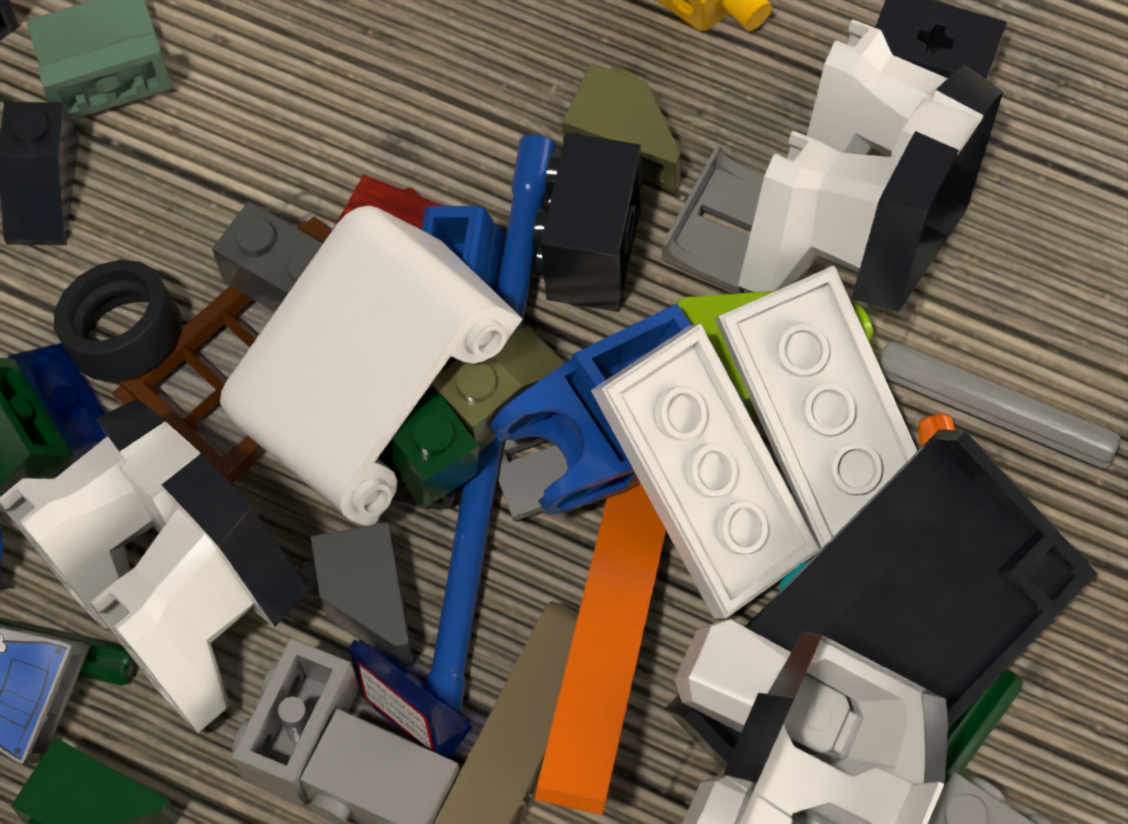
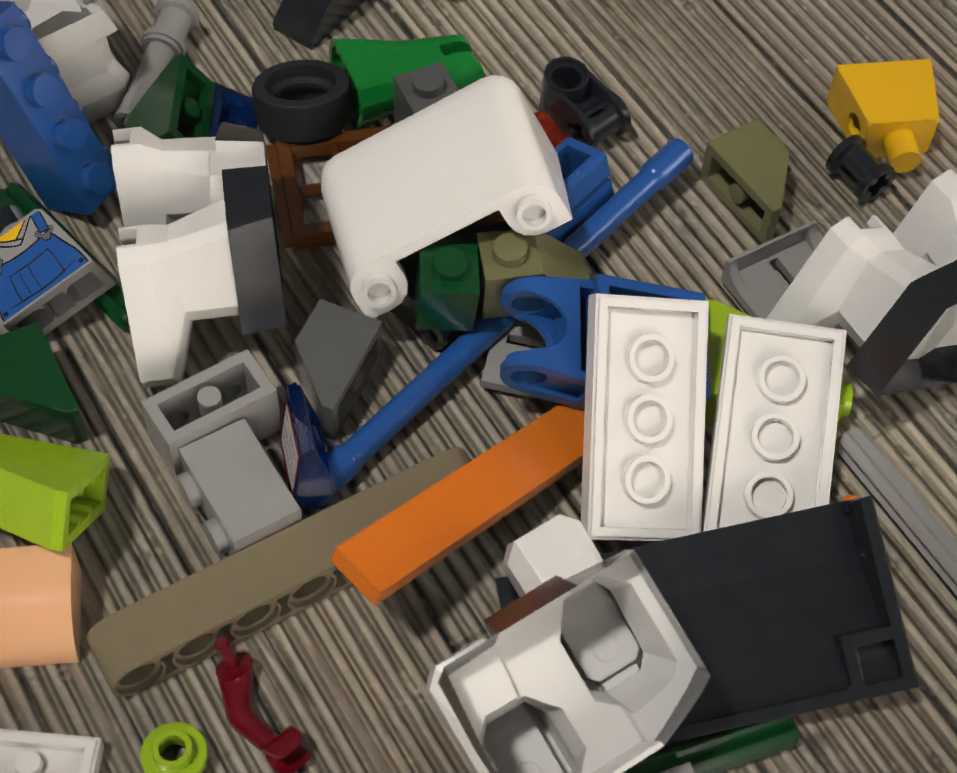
camera: 25 degrees right, 10 degrees down
black brick [532,132,643,312] -> none
none -> green piece [329,34,485,130]
none -> black piece [539,57,631,149]
none -> black bush [825,134,896,204]

